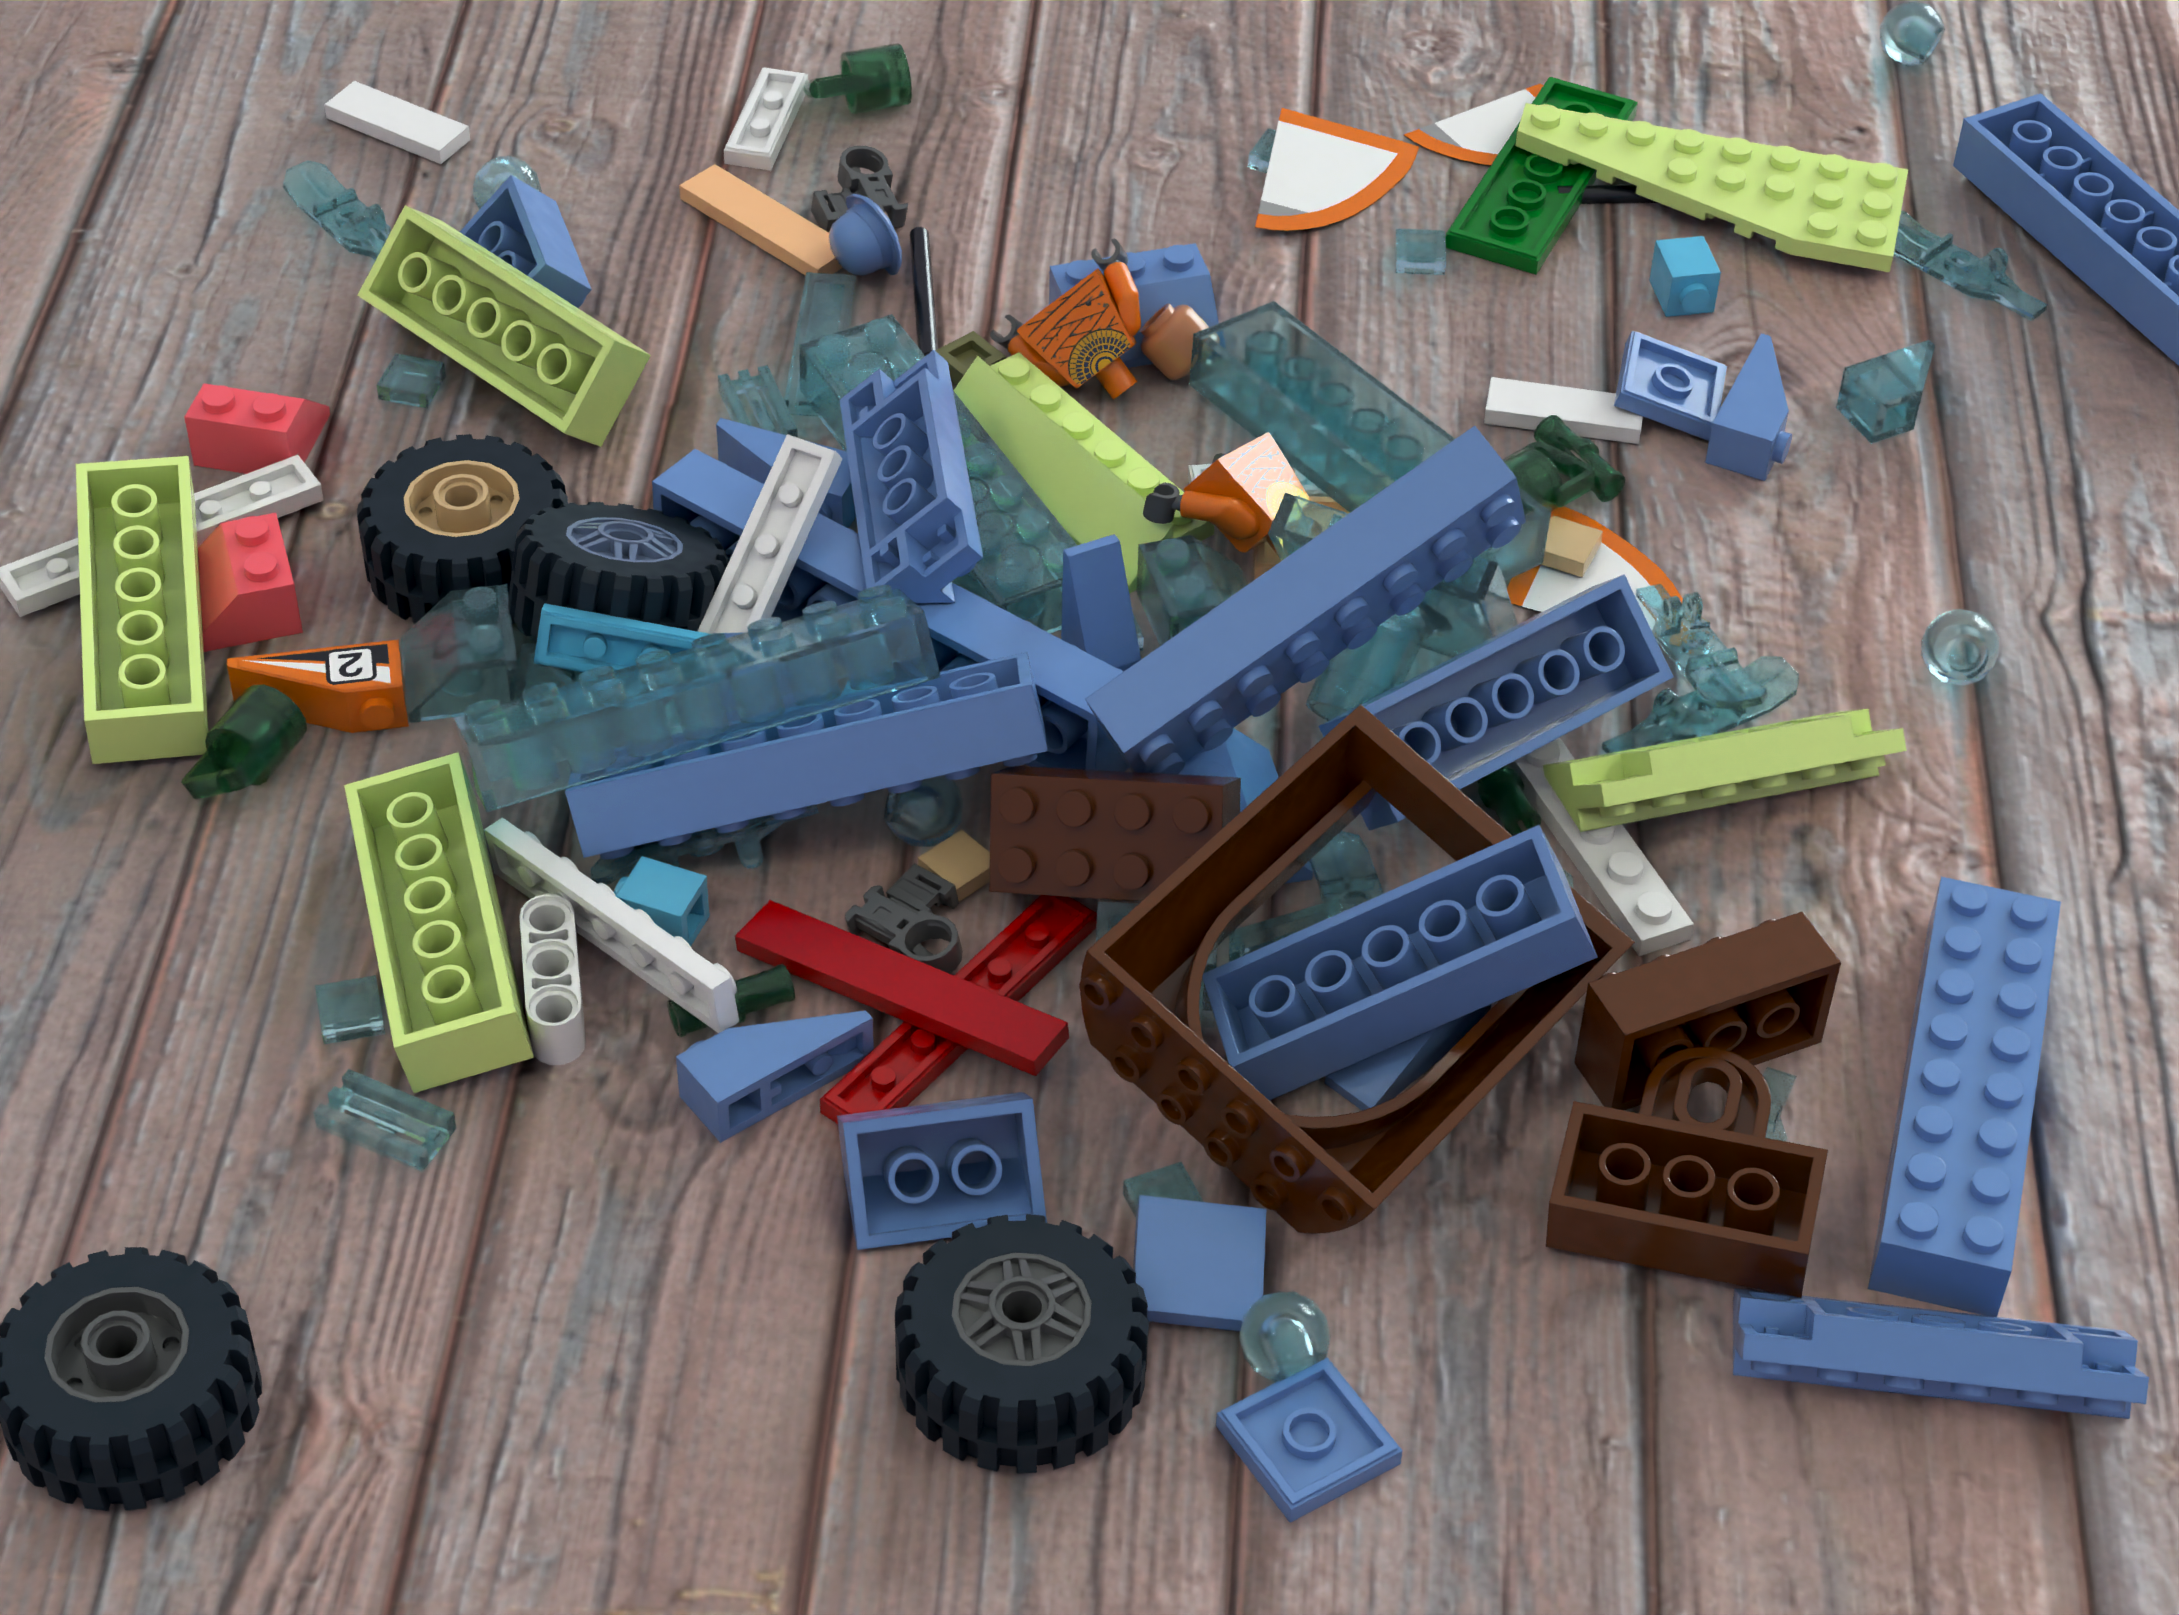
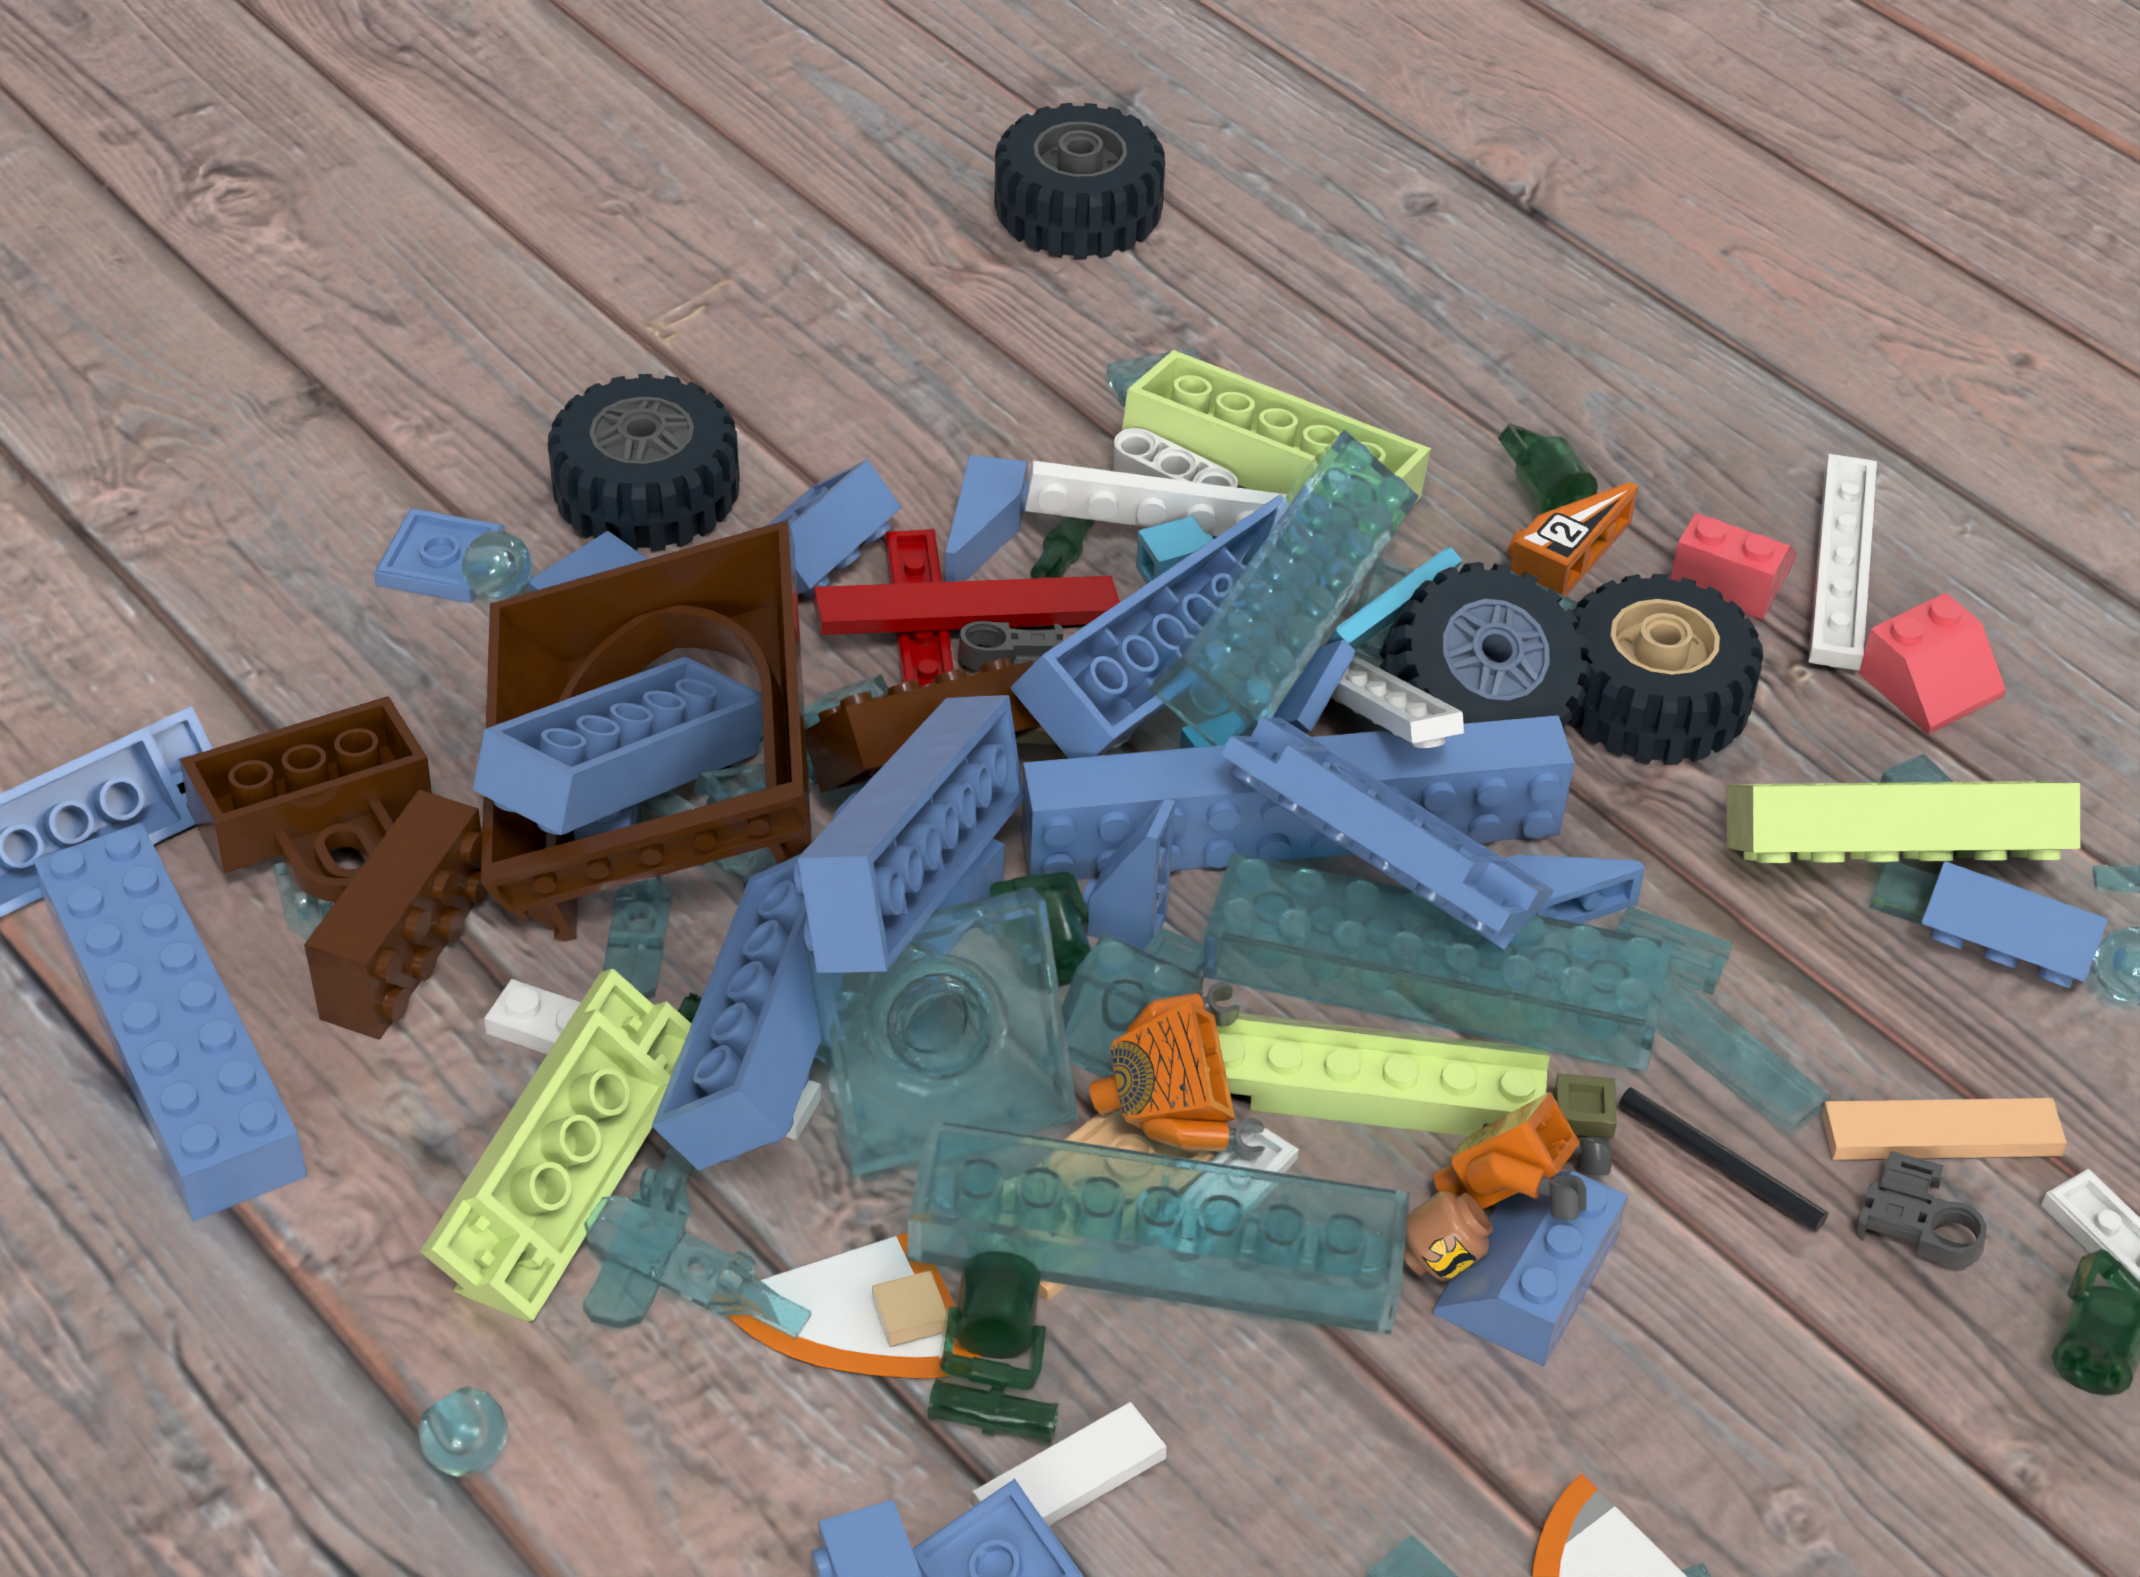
camera: 135 degrees right, 0 degrees up
yellowish green brick [76,456,210,764] -> none
medium blue hat [829,194,902,276] -> none

